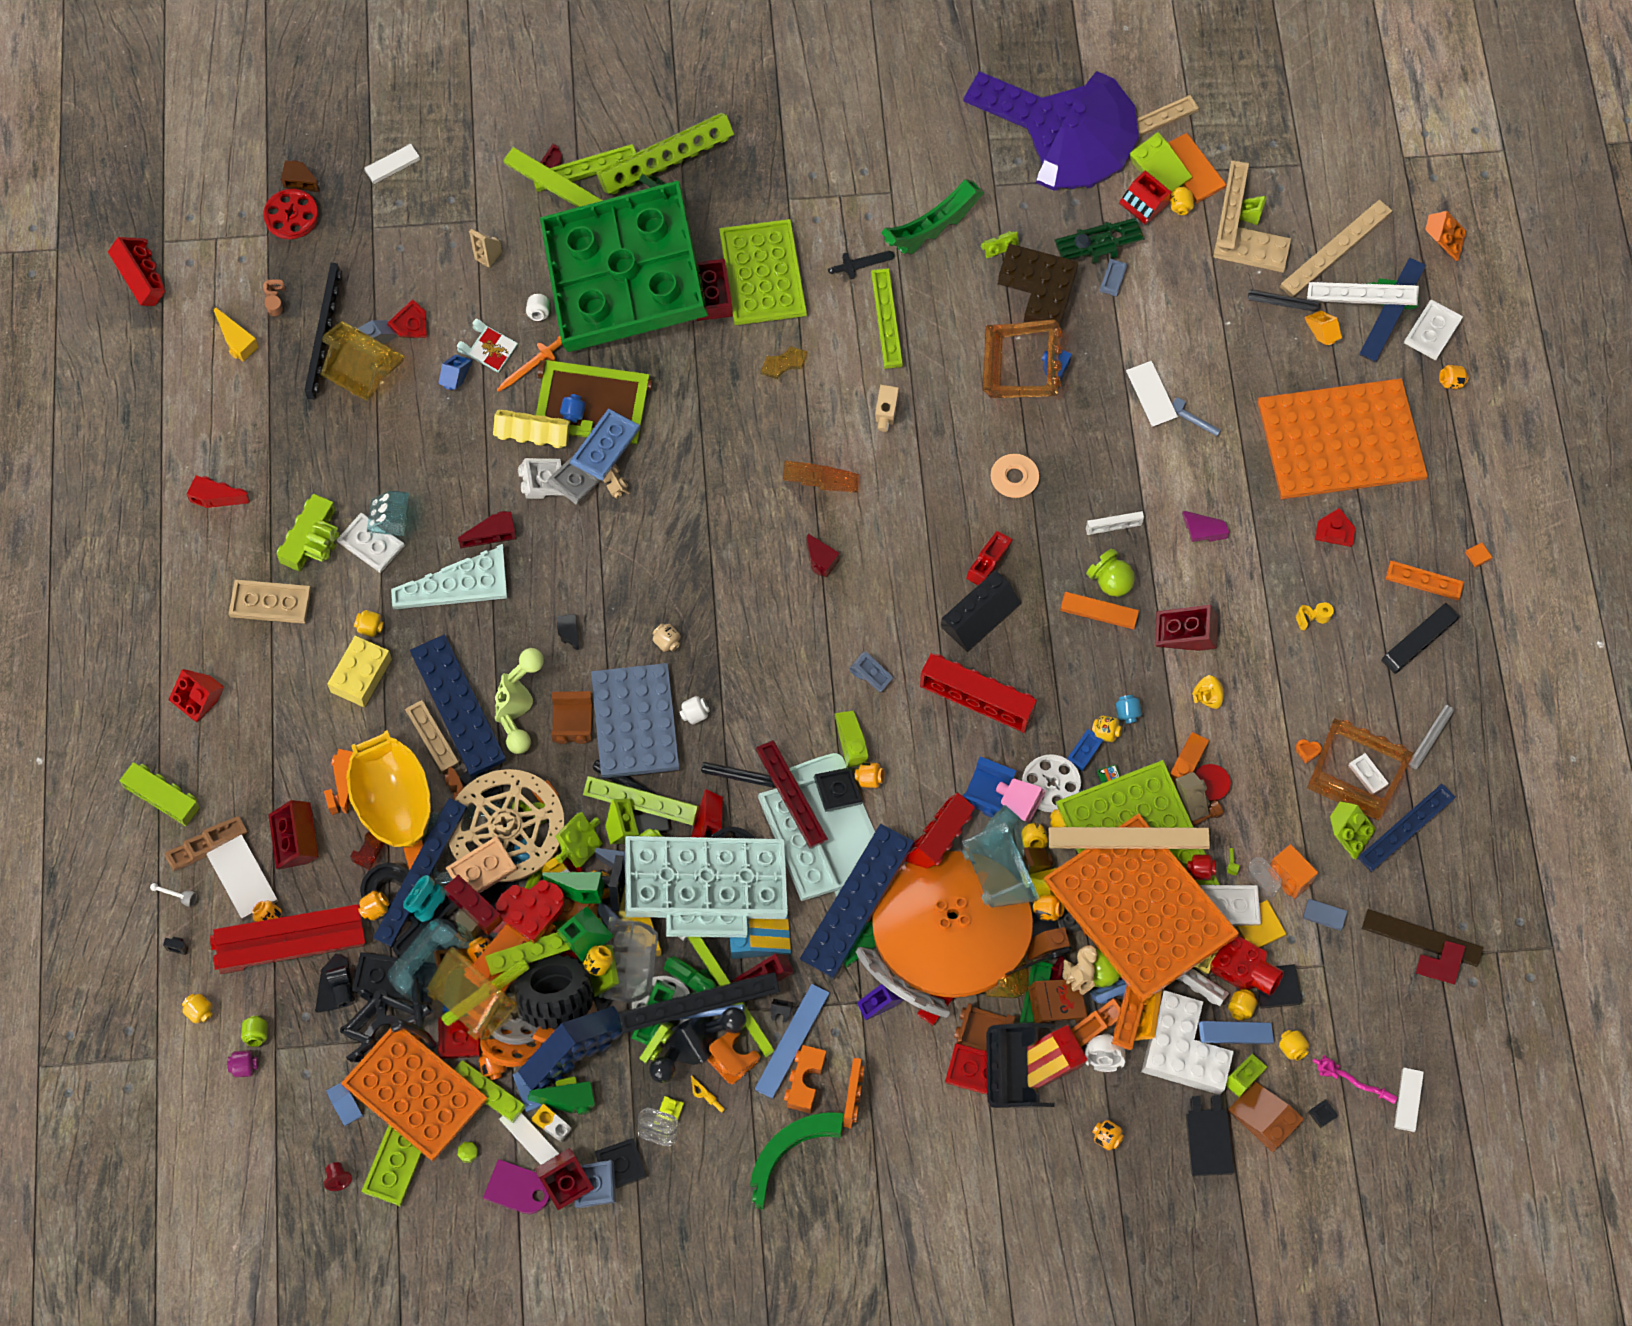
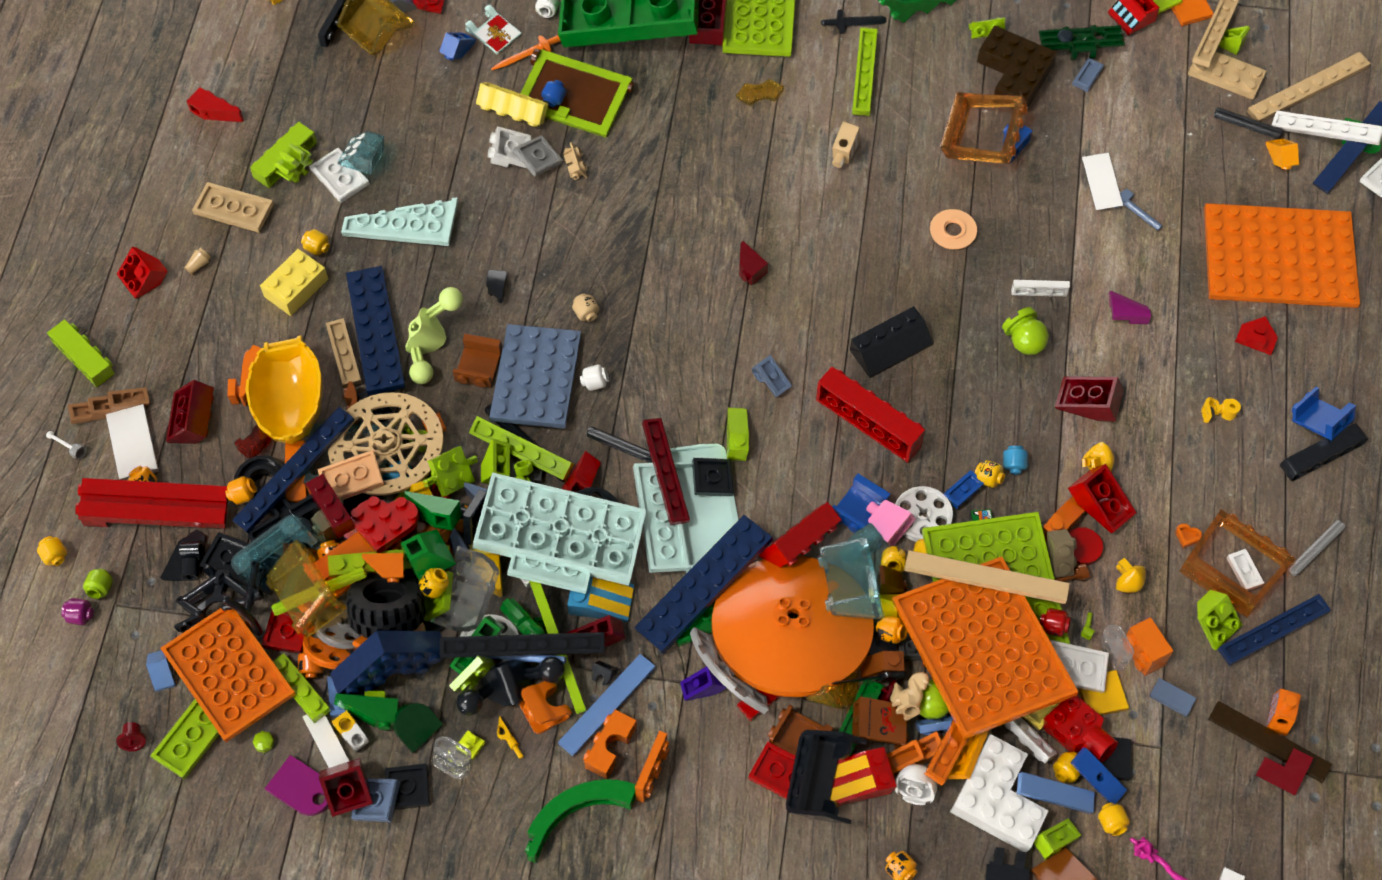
camera: 15 degrees right, 5 degrees down
black plate [163,937,188,955] -> none
teal brick [403,875,445,922] -> none
dark red slope [458,511,516,549] -> none
medium blue tile [570,409,640,481] -> none
clear orange slope [783,461,859,492] -> none
light orange head [855,762,885,788] -> none
red slope [966,531,1013,585] -> none
orange tile [1060,592,1139,630] -> none
yellow head [1170,187,1194,215] -> none
orange tile [1385,560,1464,601] -> none
none -> tan cone [184,248,211,275]
none -> orange slope [362,553,404,583]
none -> dark green tile [394,703,443,753]
none -> lime tile [514,460,534,476]
none -> red slope [1068,464,1136,533]
none -> blue tile [1070,747,1127,804]
none -> yellow piece [1116,558,1146,593]
none -> orange torso [1266,689,1301,736]
none -> blue panel [1292,387,1356,441]

